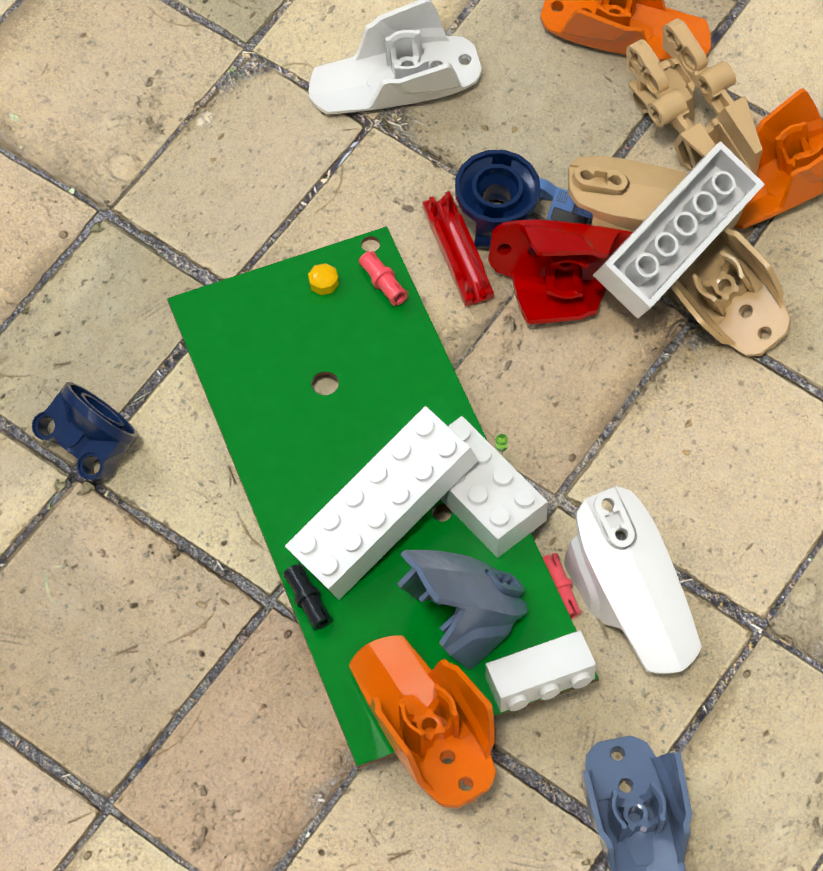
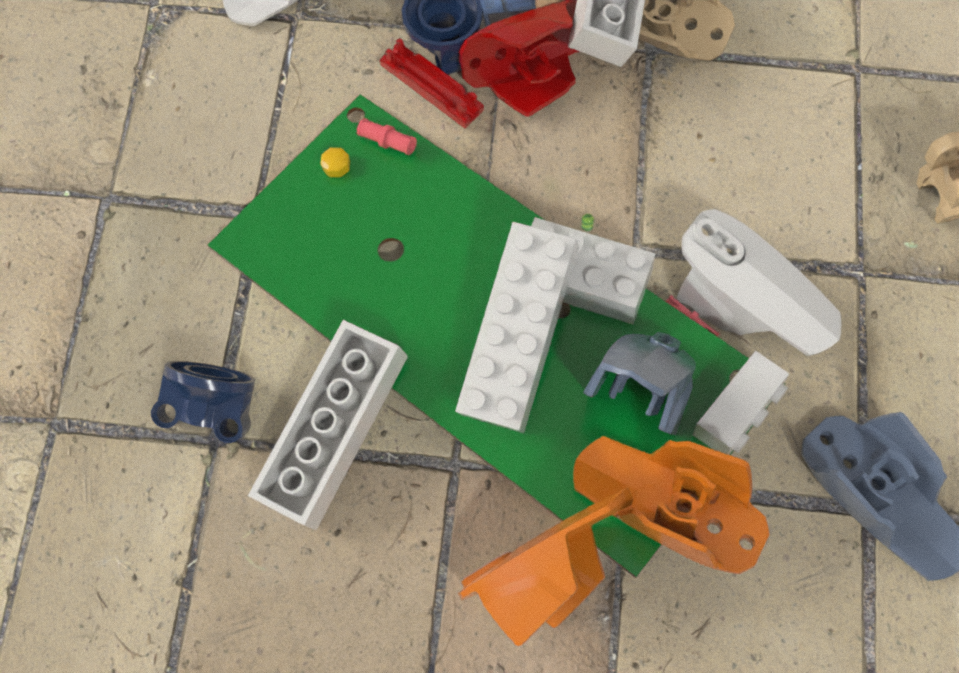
camera: 30 degrees left, 5 degrees up
black pin [283,564,332,630] -> none
none -> white brick [248,320,408,530]
none -> orange piece [458,488,633,646]

